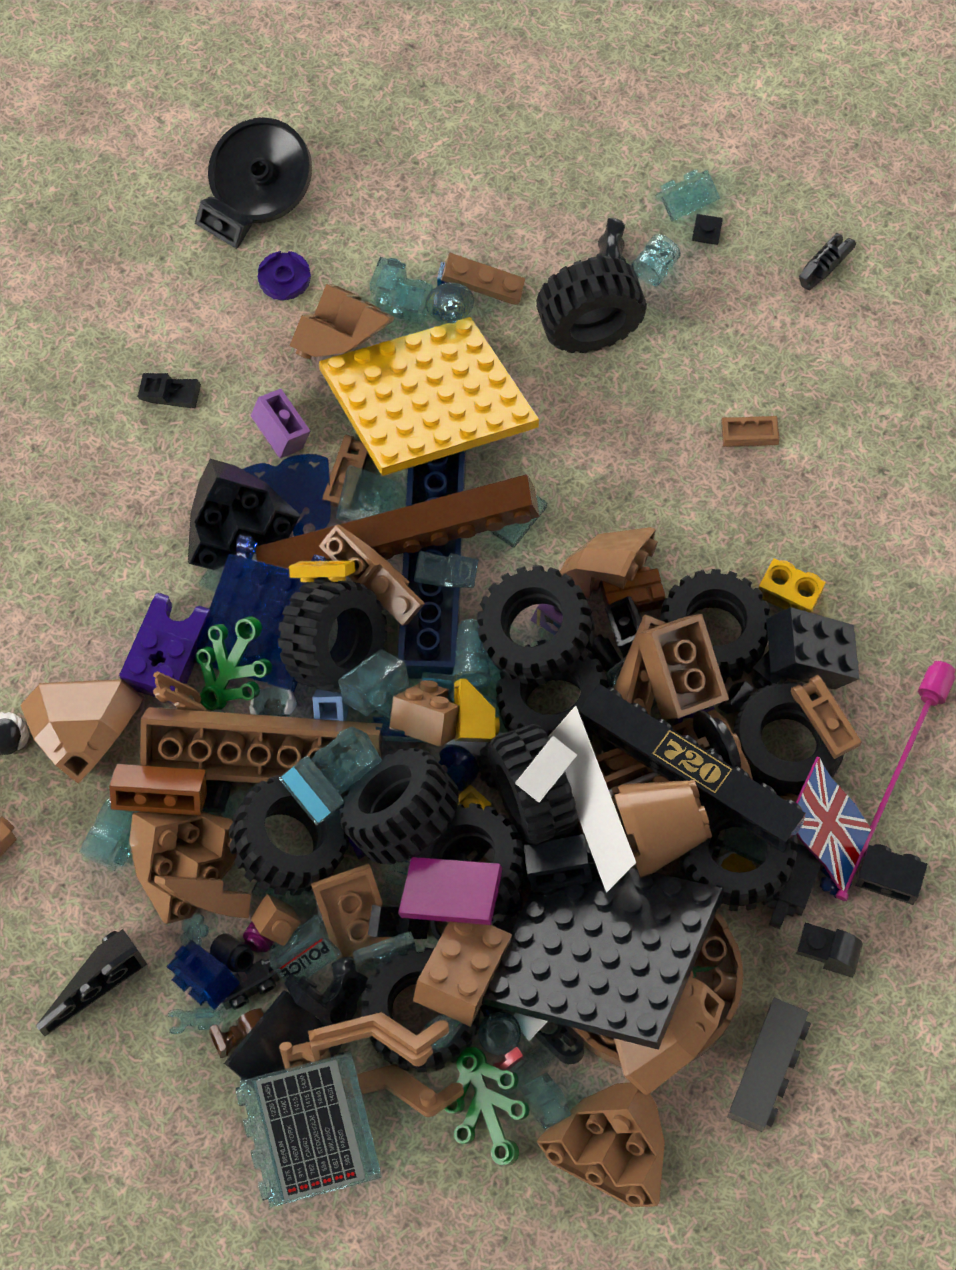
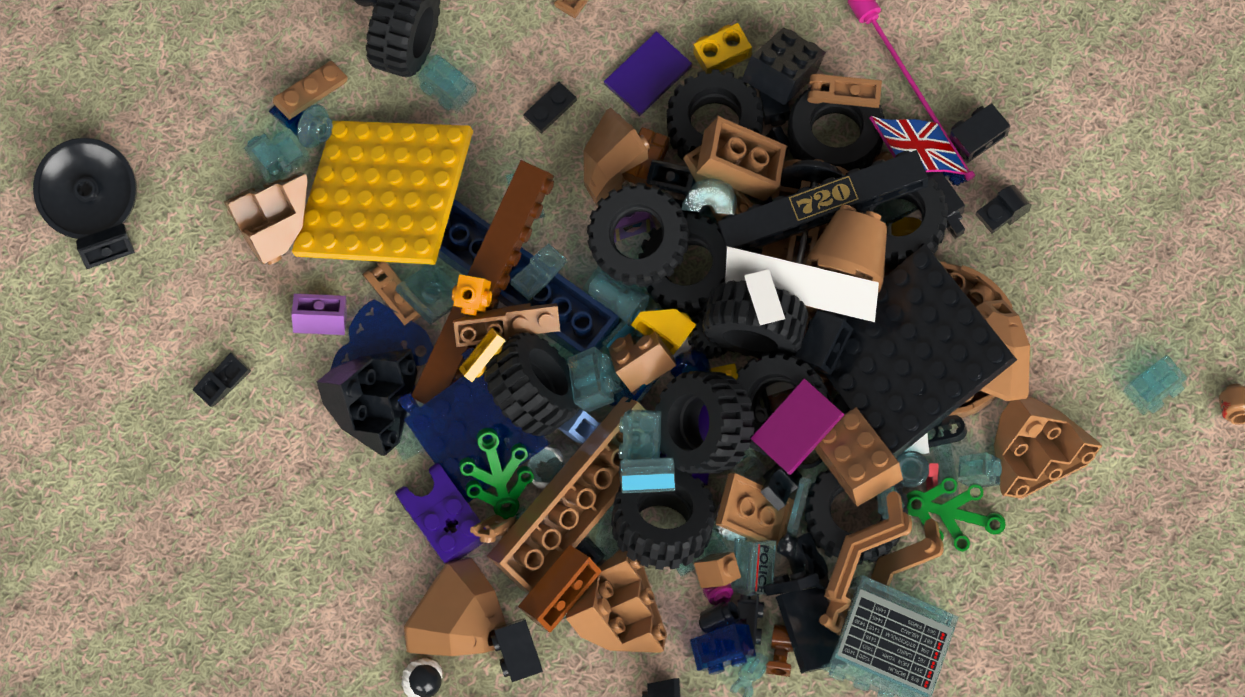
camera: 50 degrees left, 5 degrees up
clear light blue brick [80,799,136,871] -> none
medium nougat slope [154,876,251,919] -> none
clear light blue plant [180,914,209,949] -> none
dark purple tile [257,251,311,300] -> none
dark grey brick [727,997,811,1132] -> none
none -> clear light blue brick [418,55,477,113]
none -> light orange brick [452,275,492,316]
none -> black brick [491,618,543,682]
none -> black plate [523,82,577,134]
none -> dark purple tile [604,31,692,116]
none -> clear light blue cylinder [682,179,737,215]
none -> clear light blue brick [1123,355,1187,416]

